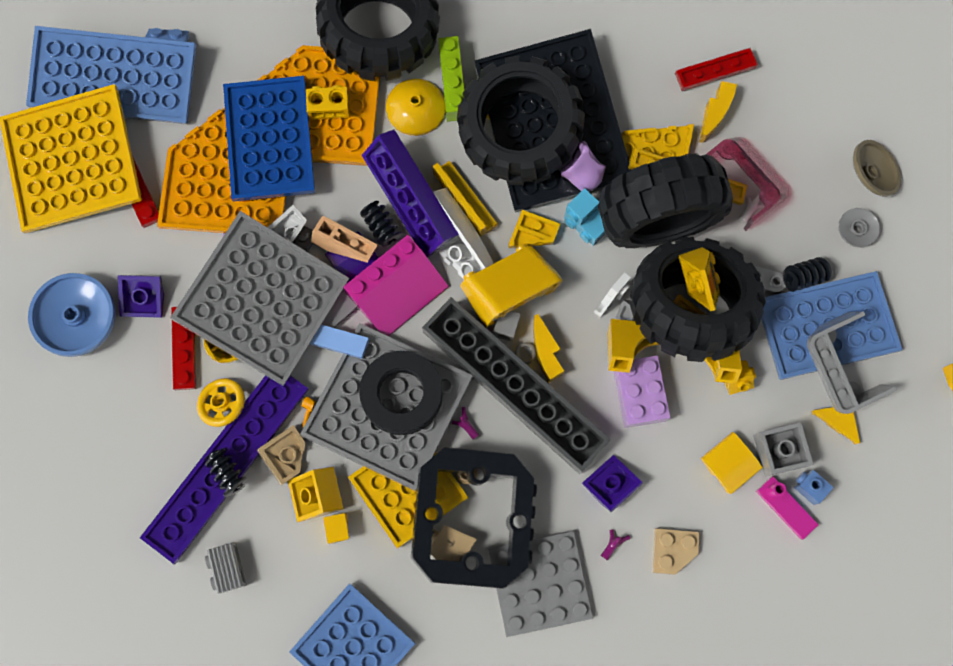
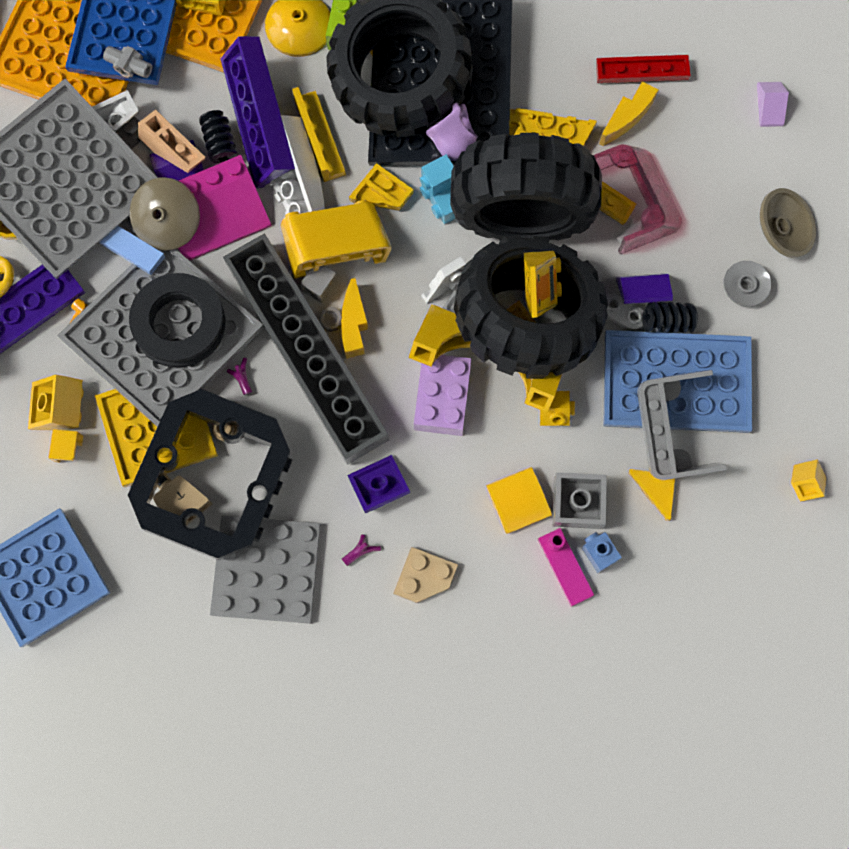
camera: 20 degrees right, 0 degrees up
tan plate [257,425,306,485] -> none
none -> light grey axle [103,46,152,78]
none -> dark tan dish [130,178,200,250]
none -> dark purple slope [616,273,673,304]
none -> lavender slope [757,82,789,127]

